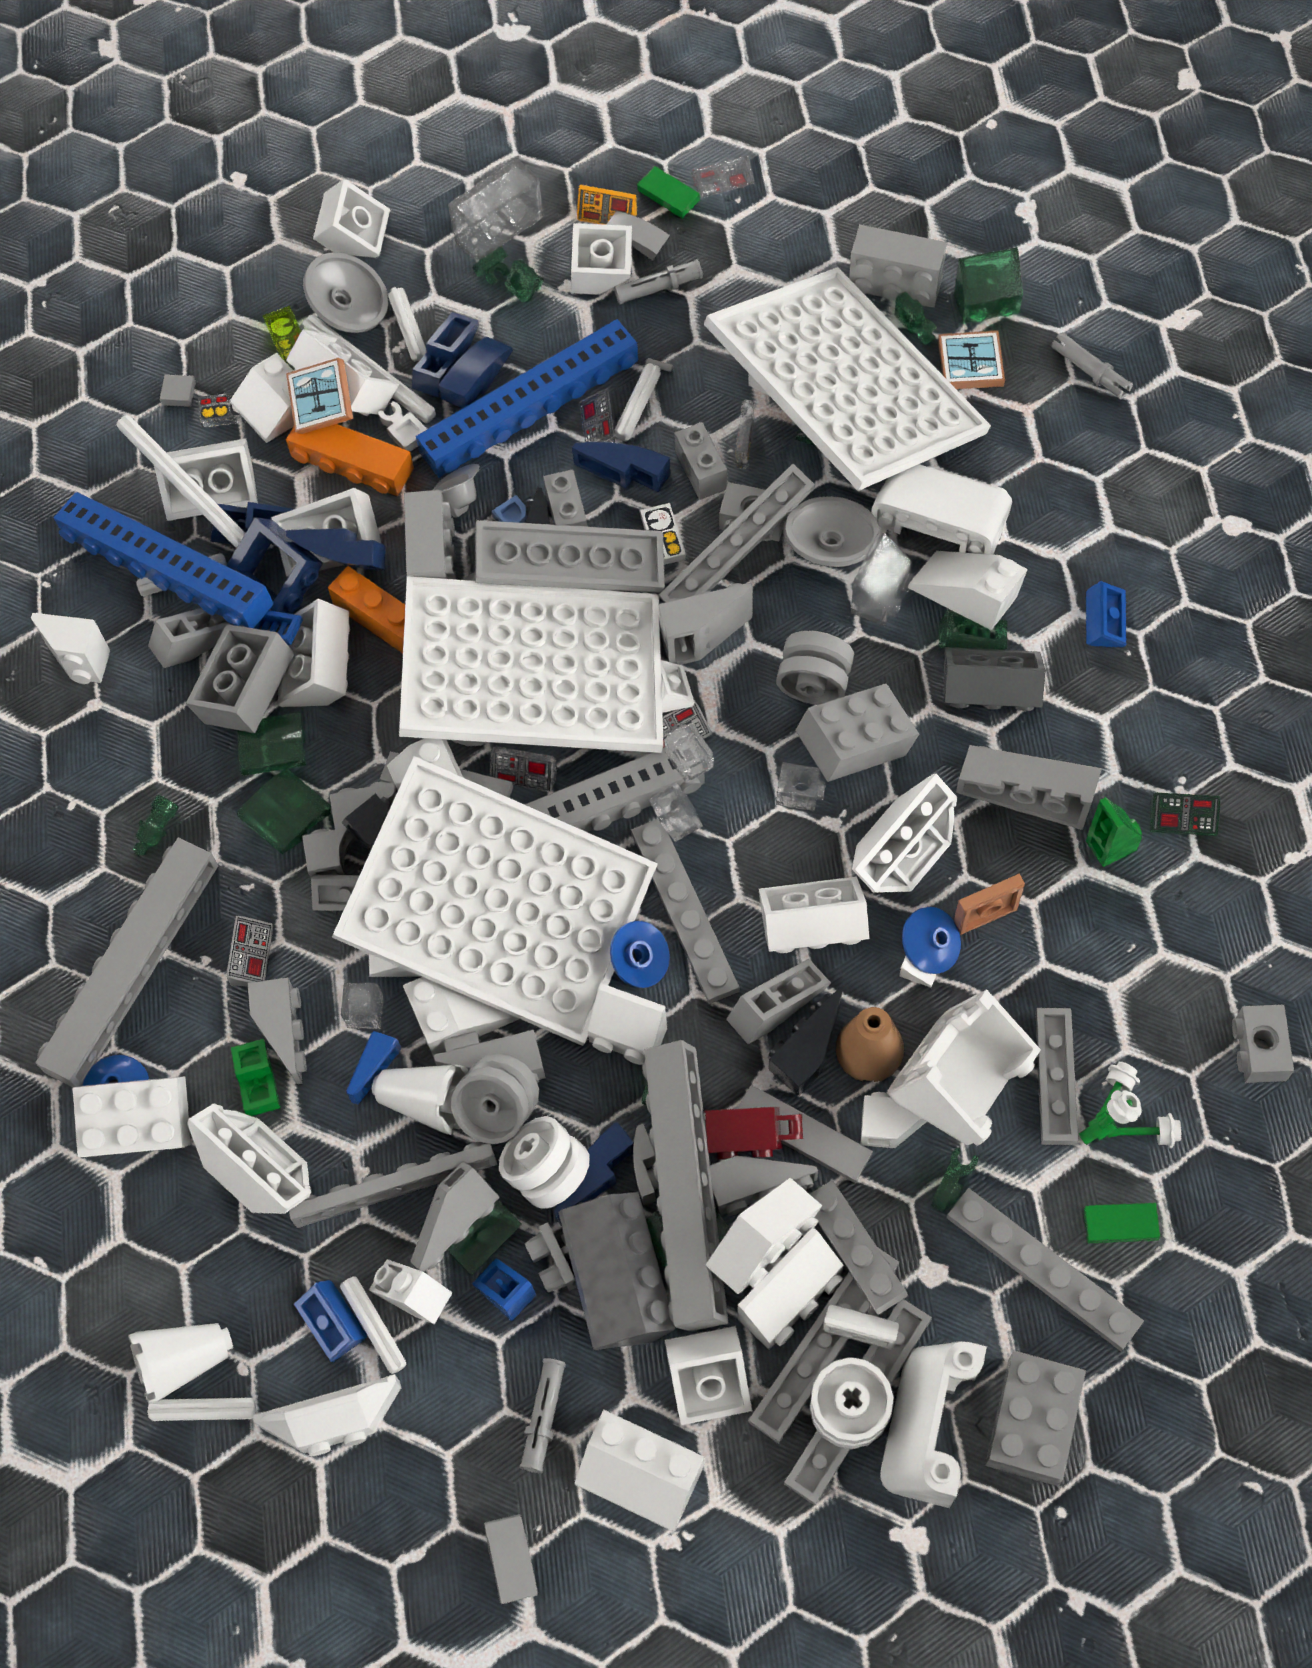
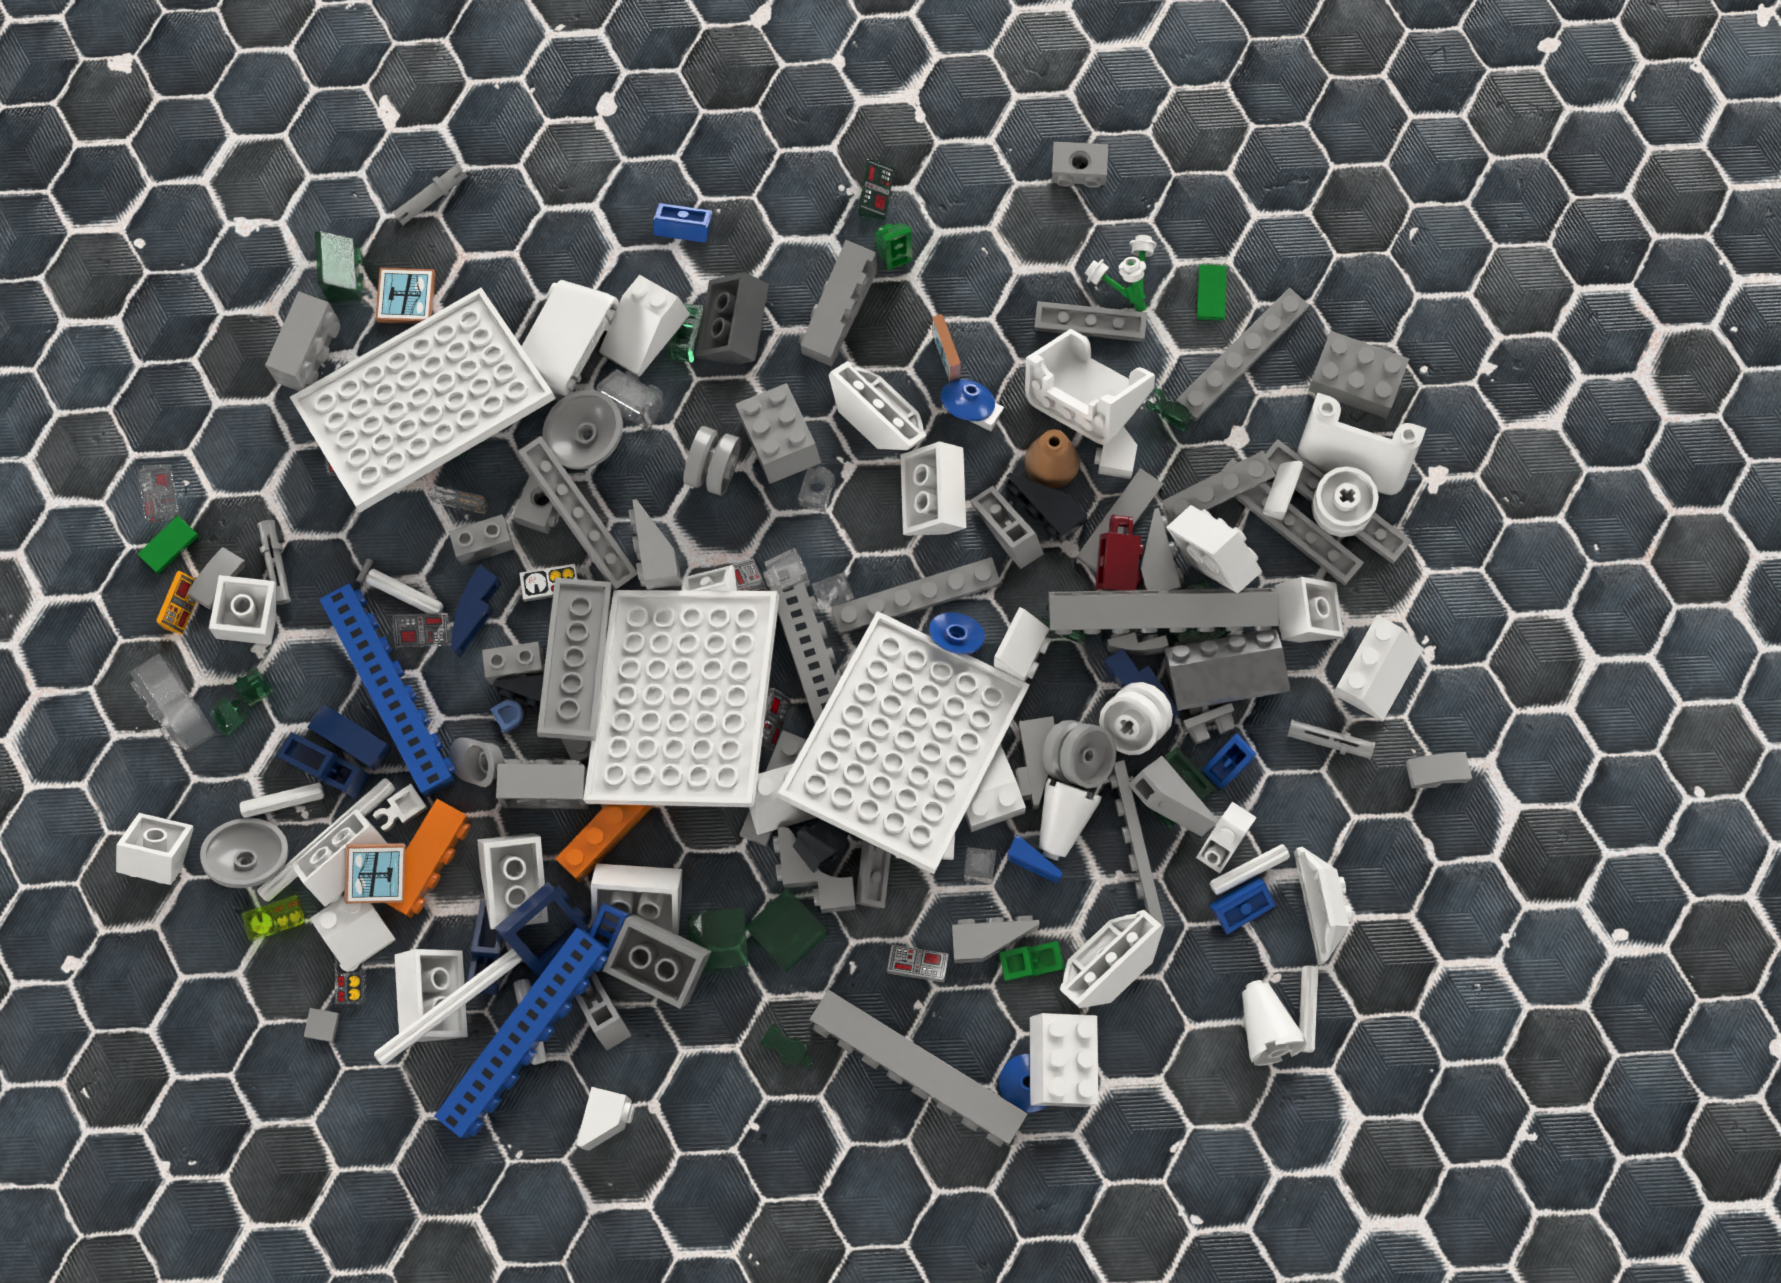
camera: 85 degrees left, 10 degrees up
dark blue slope [286,528,386,570] -> none
white slope [738,1227,844,1350] -> none
clear green plate [894,291,937,345] -> none

